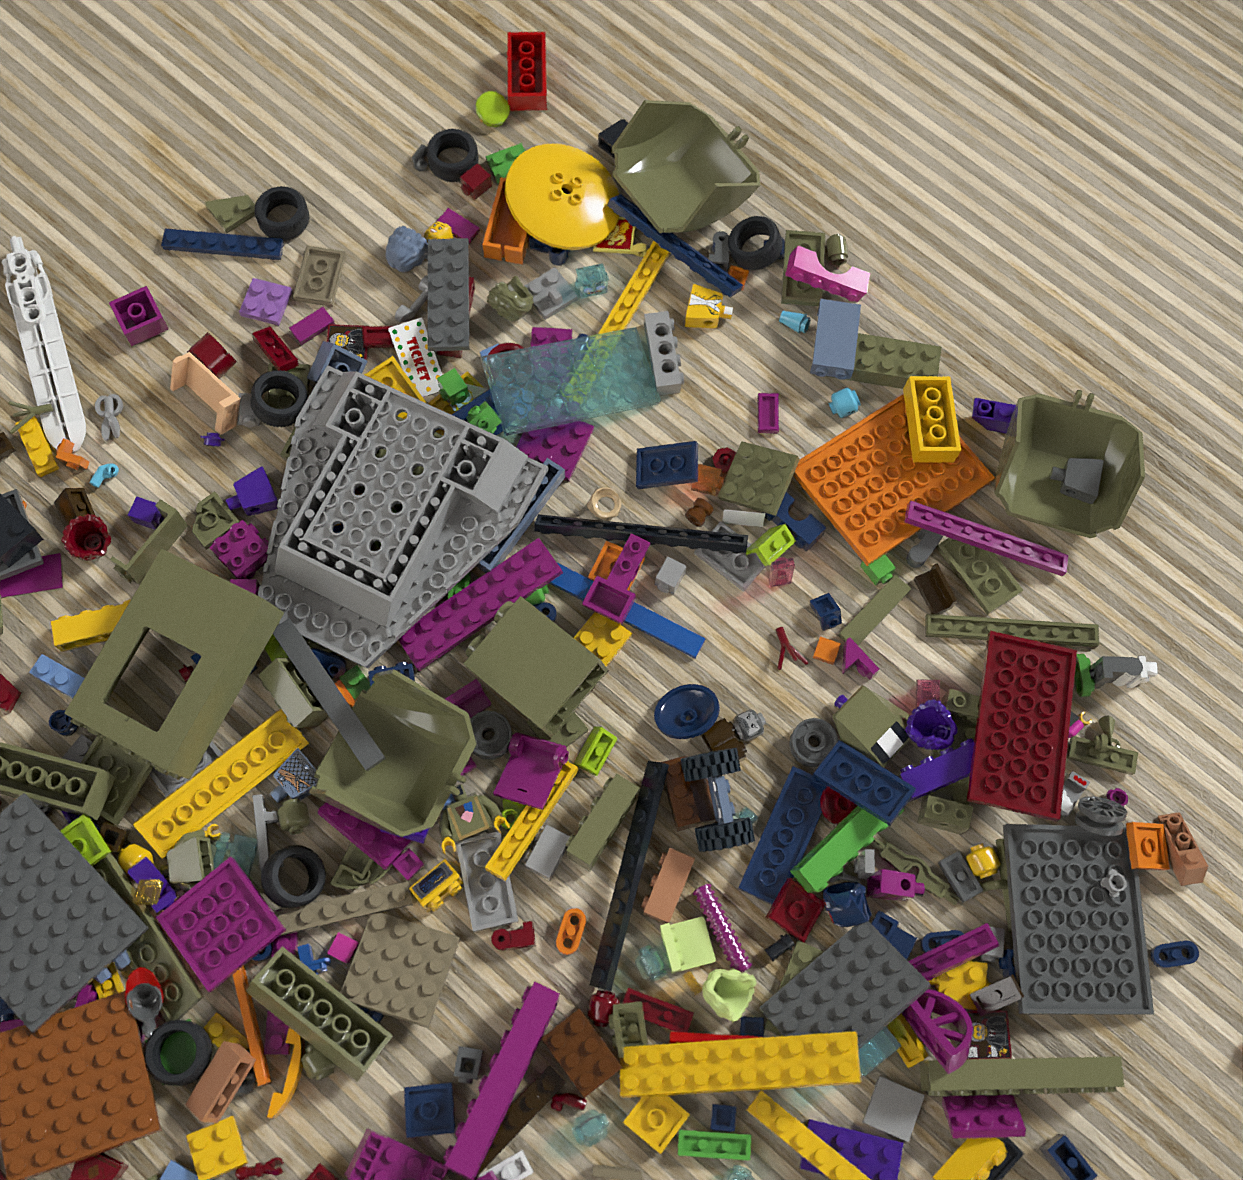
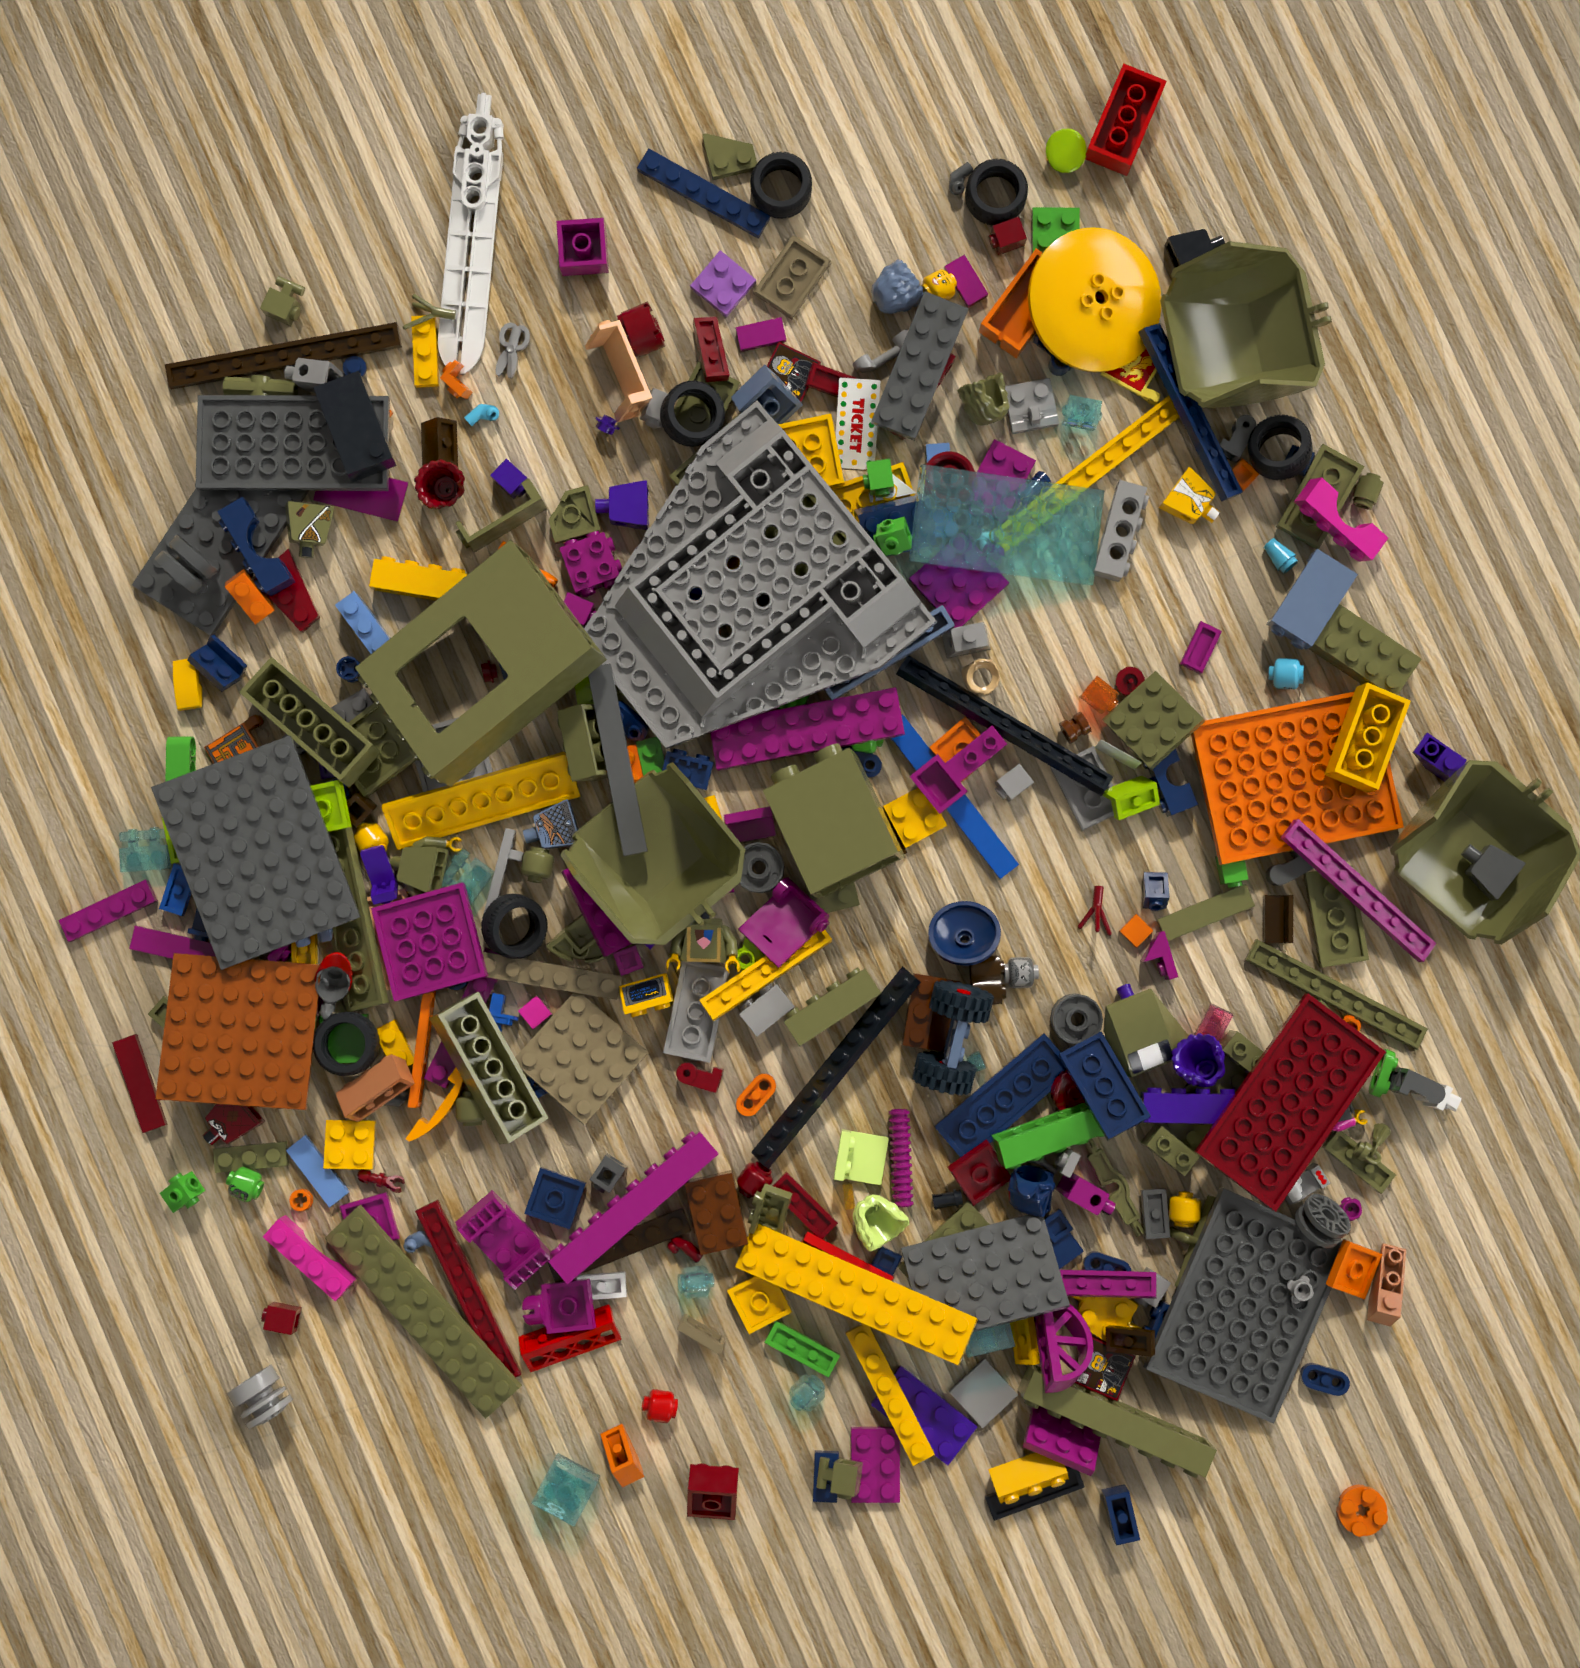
camera: 30 degrees right, 15 degrees up
clear yellow tile [133,879,163,905] -> none
lime slope [574,726,618,776] -> none
clear light blue head [635,945,669,982] -> none
dark blue tile [636,441,698,489] -> none
nougat brick [641,848,695,924] -> none
dark blue plate [710,1104,737,1132] -> none
clear pink plate [769,558,795,588] -> none
none -> light grey torso [942,622,991,659]

